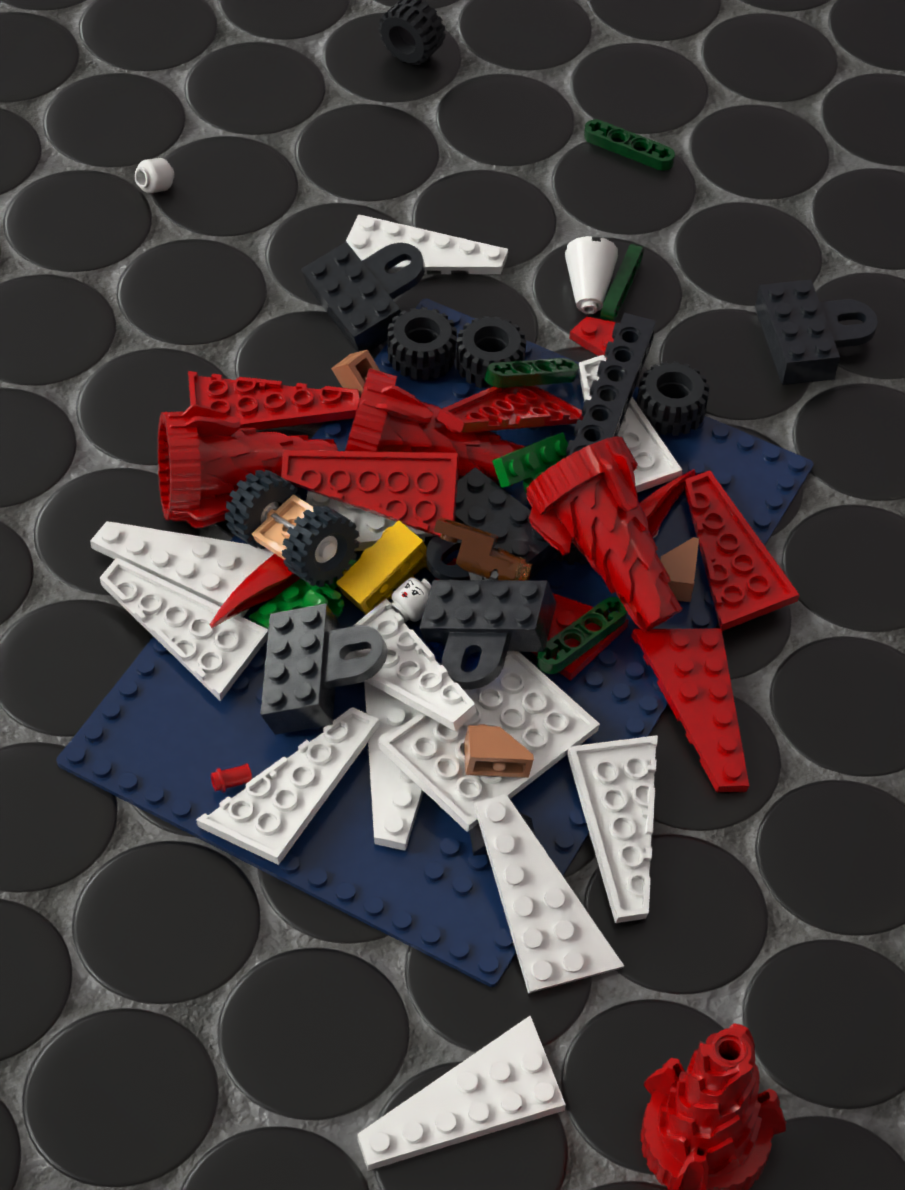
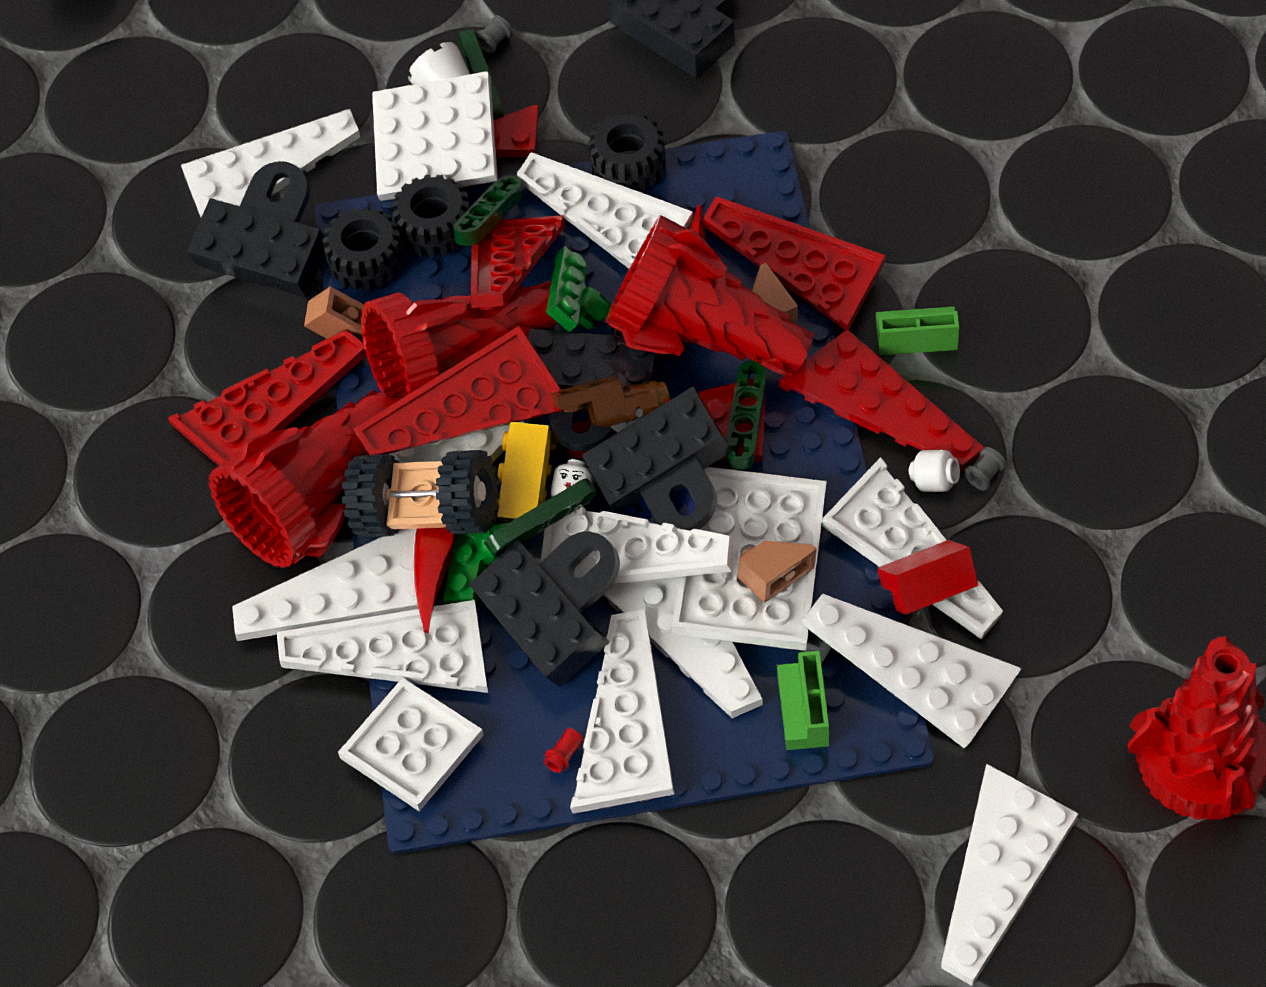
camera: 30 degrees left, 5 degrees up
black brick [566,313,656,457] -> none
none -> white plate [338,678,483,811]
none -> white plate [372,71,497,201]
none -> dark grey bush [475,15,513,53]
none -> dark green beam [484,478,597,558]
none -> bright green piece [777,651,829,750]
none -> bright green piece [876,307,959,356]
none -> red piece [877,540,978,614]
none -> white head [909,450,960,492]
none -> dark grey bush [964,447,1007,491]

